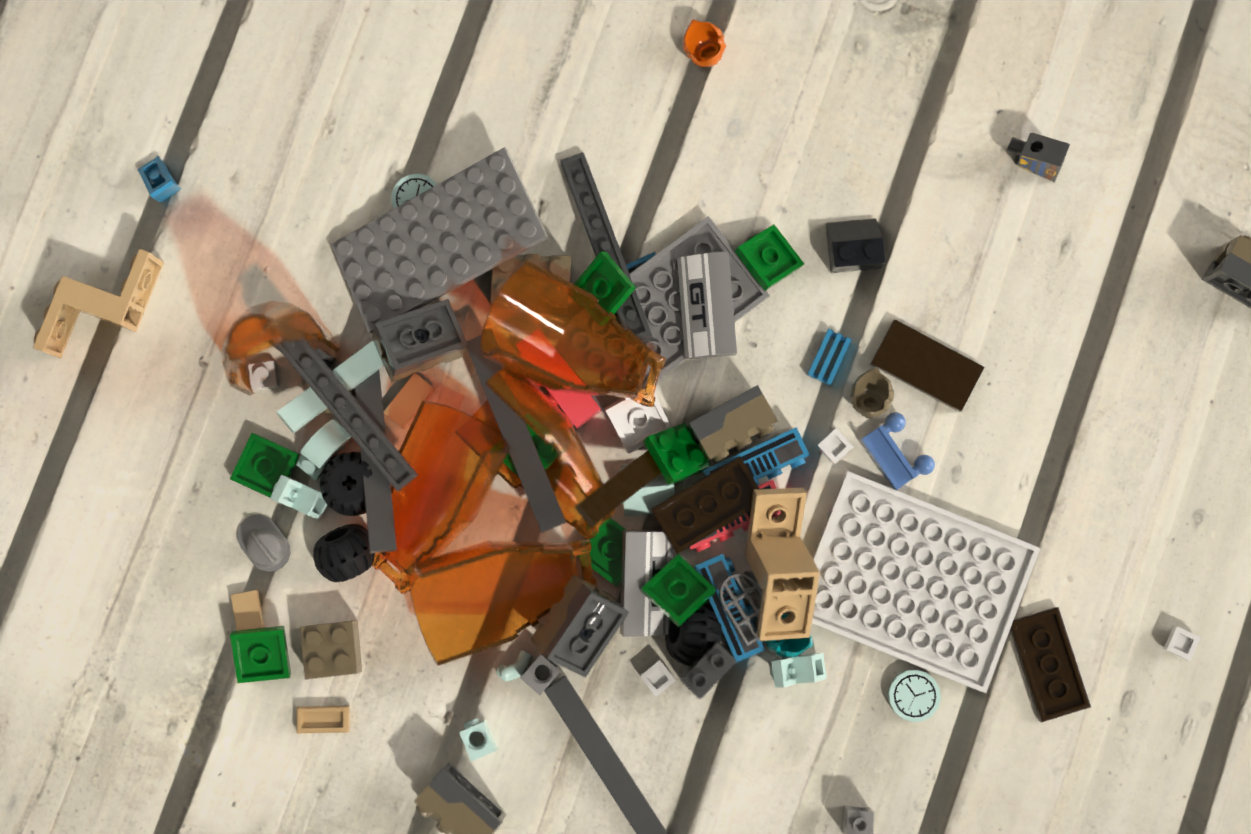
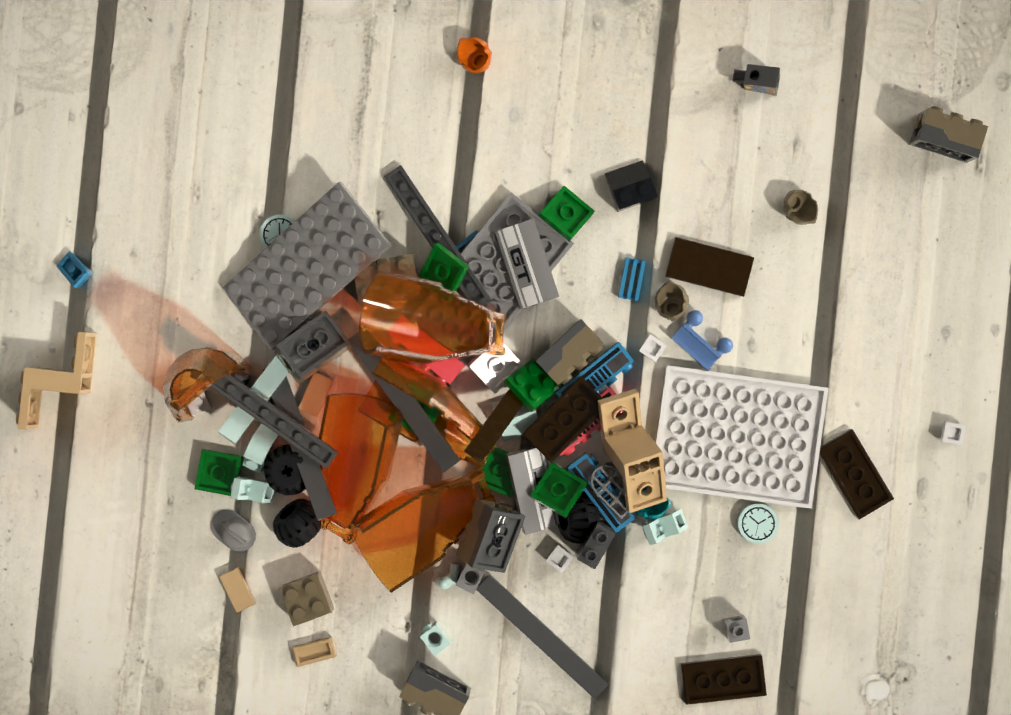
camera: 15 degrees left, 5 degrees up
green plate [230,626,291,684] -> none
none -> dark tan hair [783,190,818,225]

